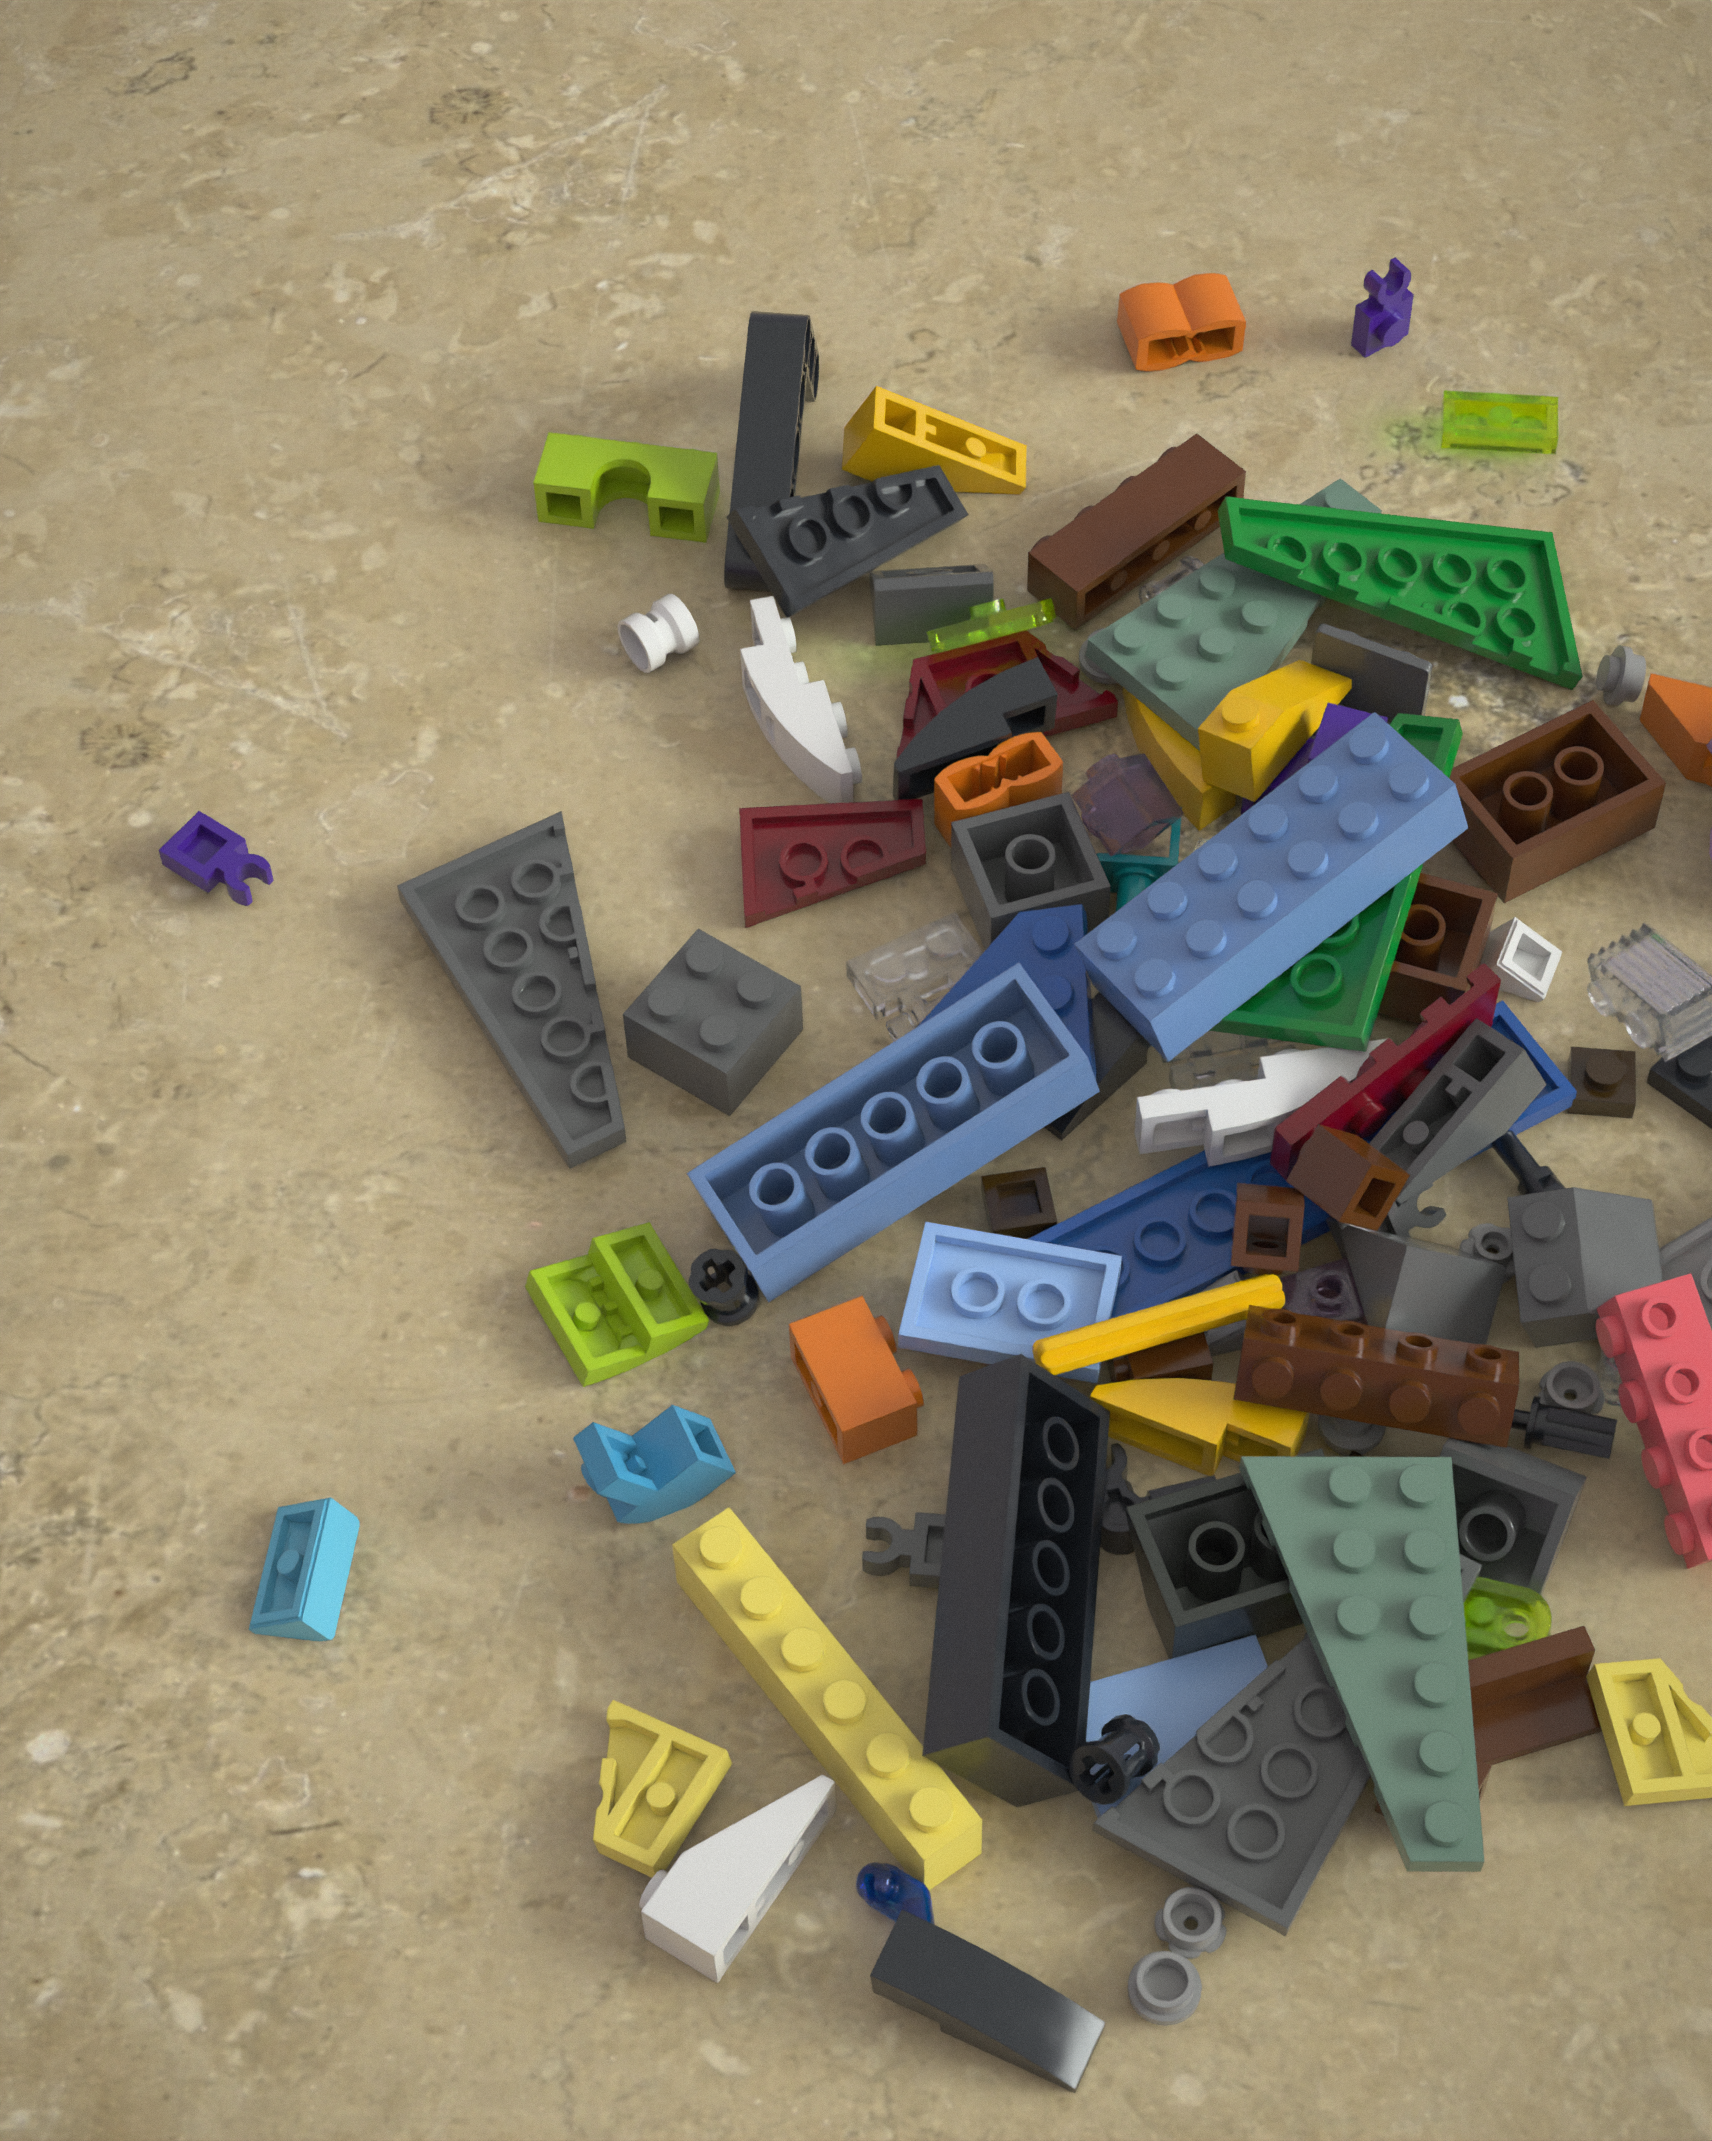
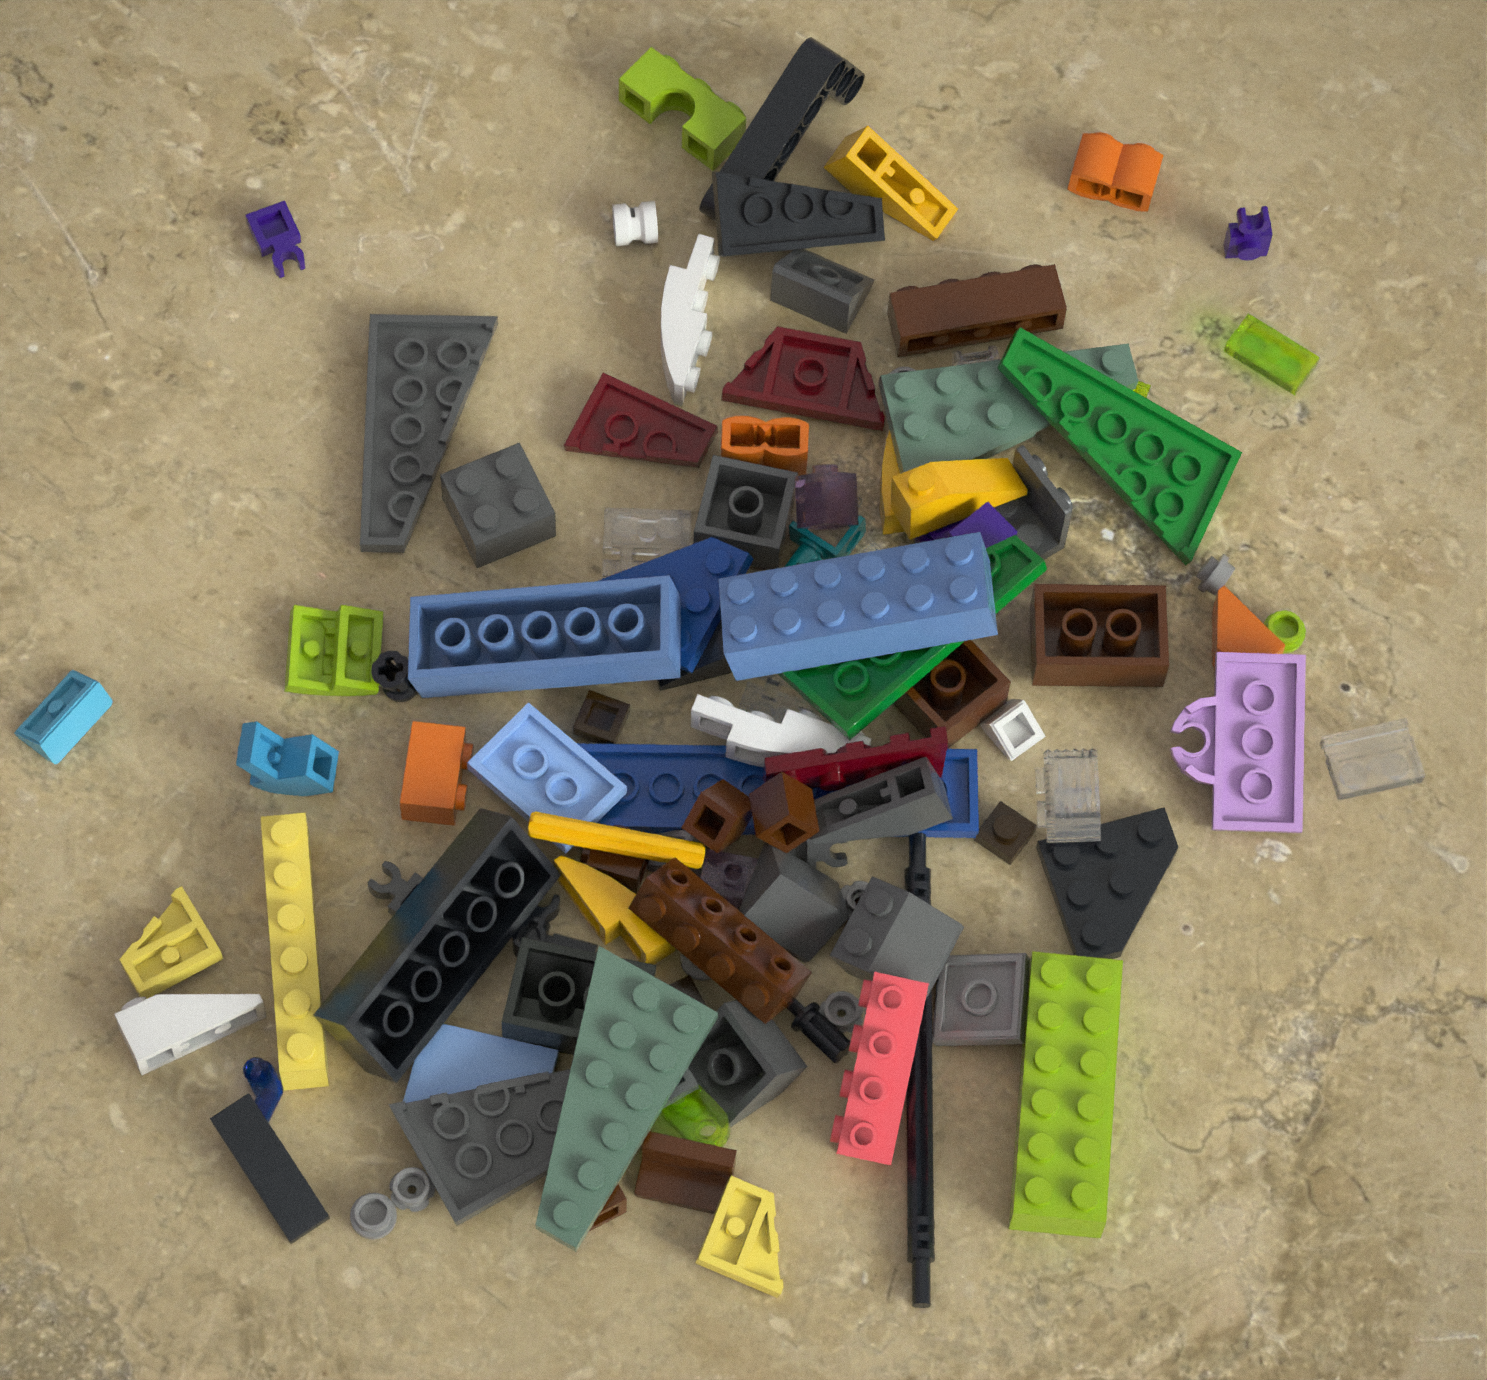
camera: 25 degrees right, 10 degrees up
black slope [893,657,1058,800] -> none
clear neon green plate [927,598,1056,654] -> none
black bush [1069,1714,1160,1805] -> none

